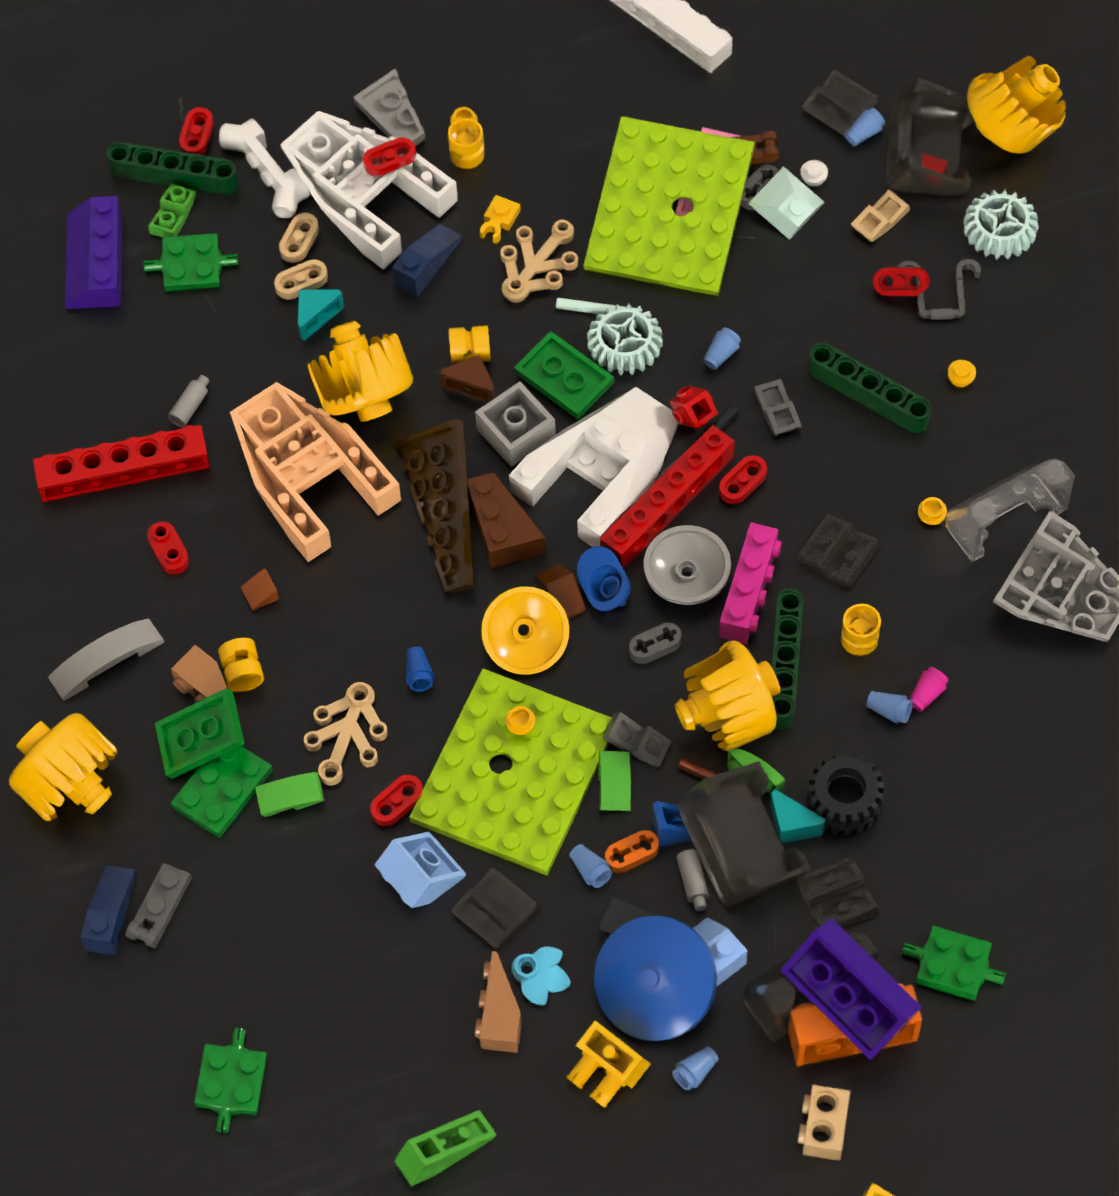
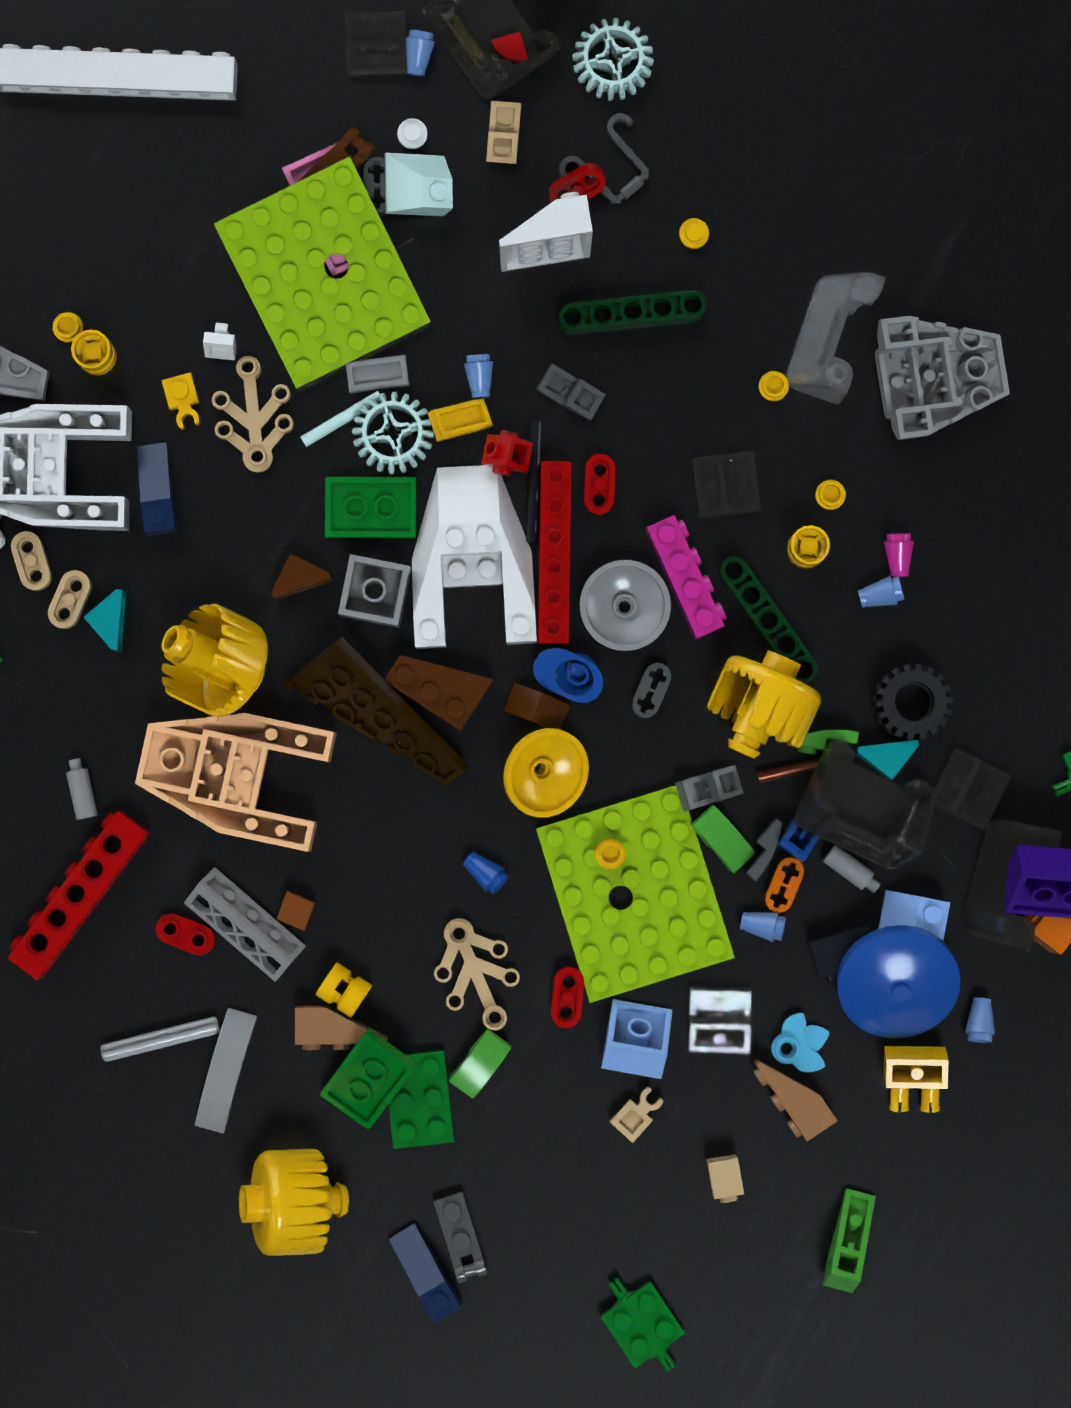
camera: 45 degrees left, 25 degrees up
red plate [363,137,416,176] -> none
yellow wheel [449,325,491,365] -> none
none -> light grey axle [101,1016,220,1062]
none -> light grey fence [184,867,306,982]
none -> white tile [203,322,237,360]
none -> light grey tile [346,355,409,393]
none -> yellow tile [427,398,493,442]
none -> white slope [499,192,593,272]
none -> tan plate [610,1086,663,1143]
none -> tan brick [706,1154,744,1203]
none -> dark grey slope [744,819,782,881]
none -> yellow plate [815,480,846,510]

